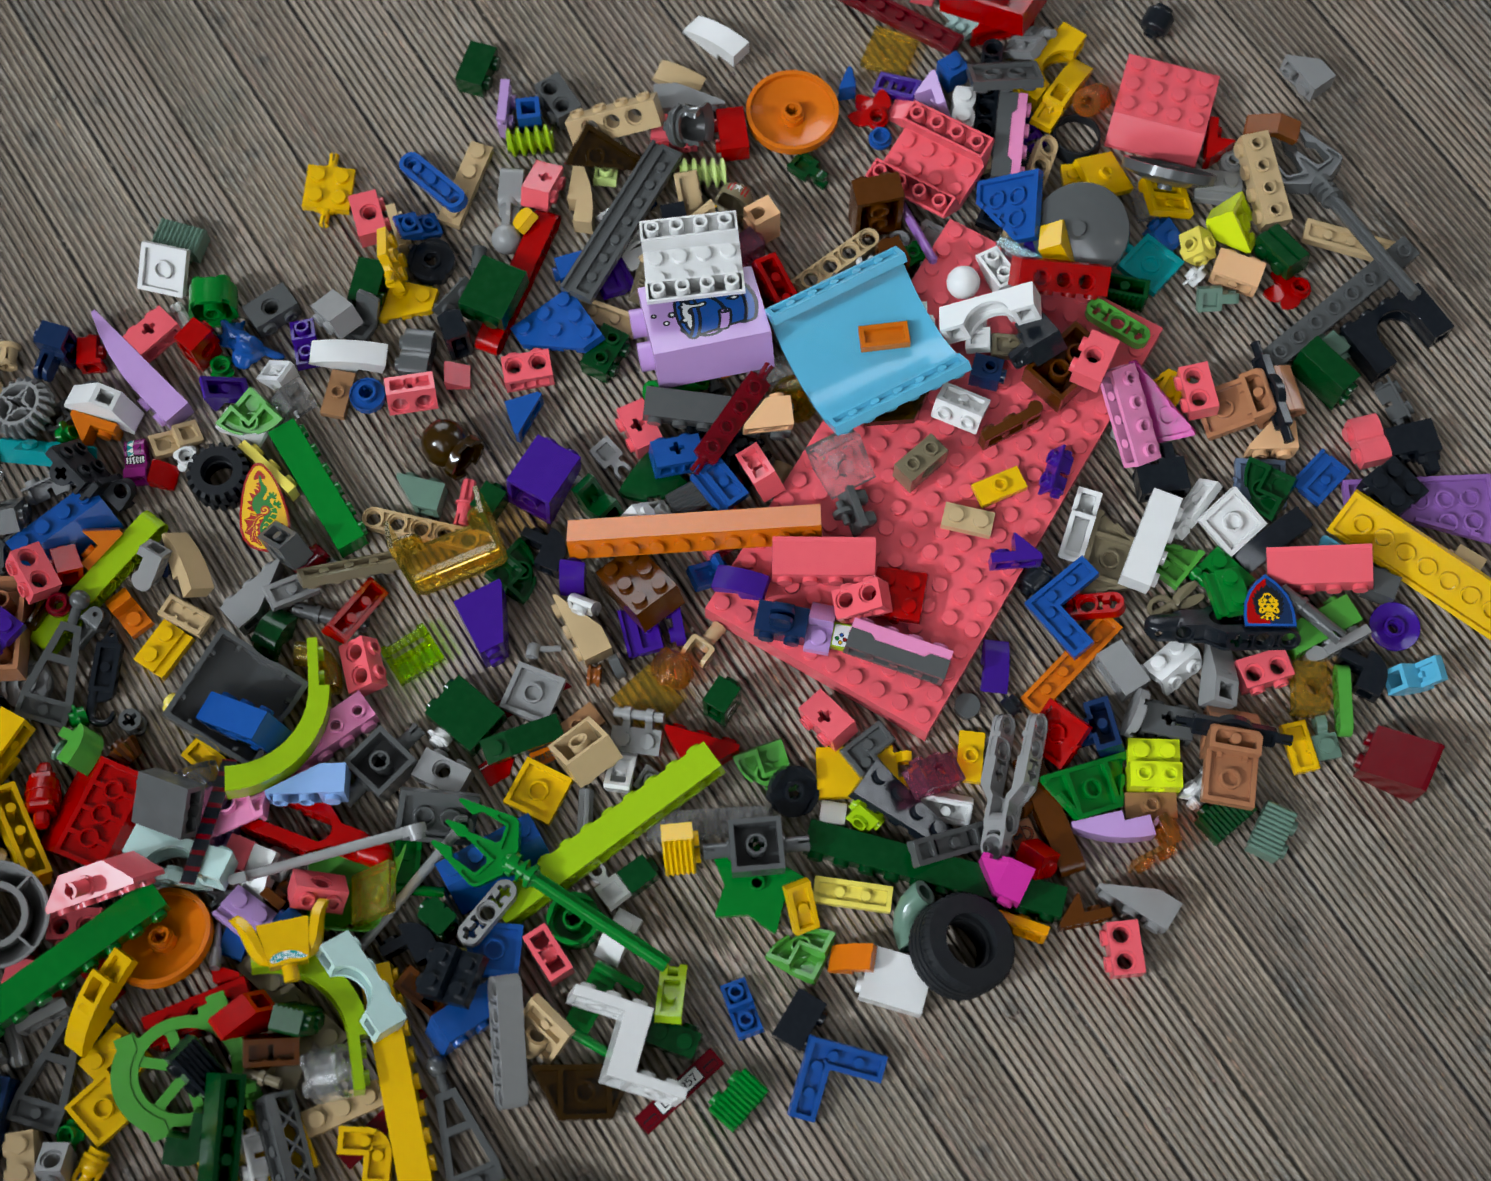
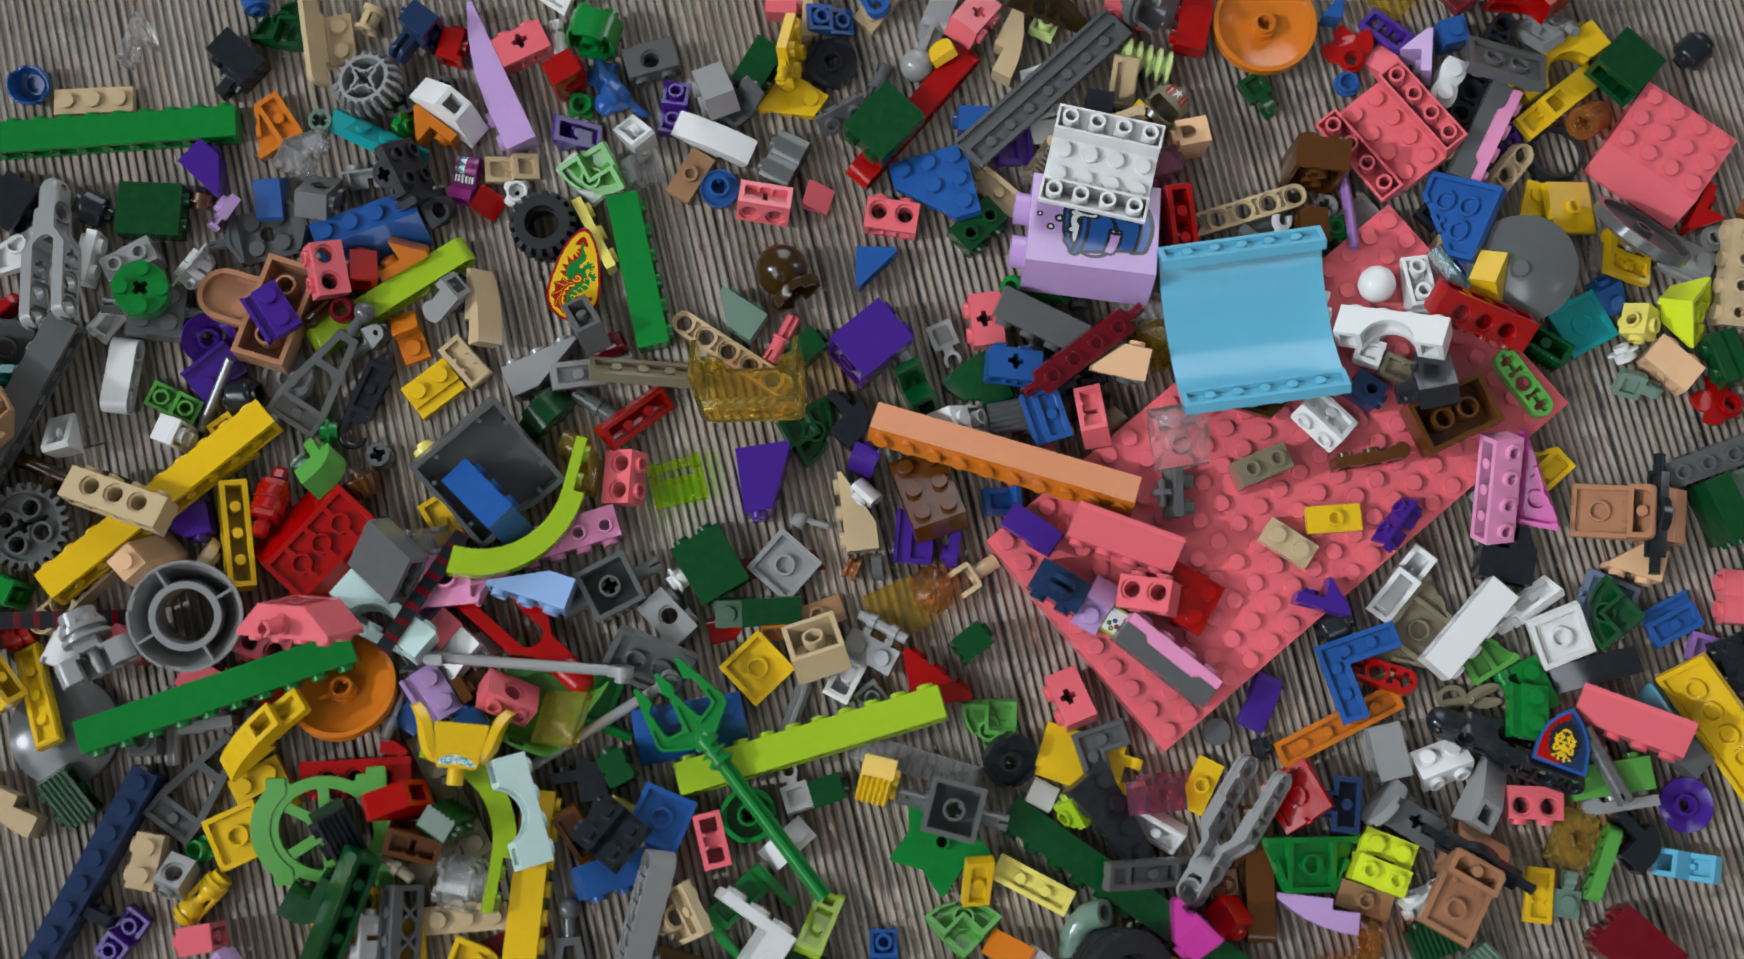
camera: 15 degrees right, 10 degrees up
black brick [437,309,474,361] -> none
light grey beam [458,879,518,948] -> none
orange tile [858,321,911,353] -> none
coral brick [1068,329,1120,393] -> none
coral brick [1174,361,1220,421] -> none
none -> dark green brick [1583,26,1667,108]

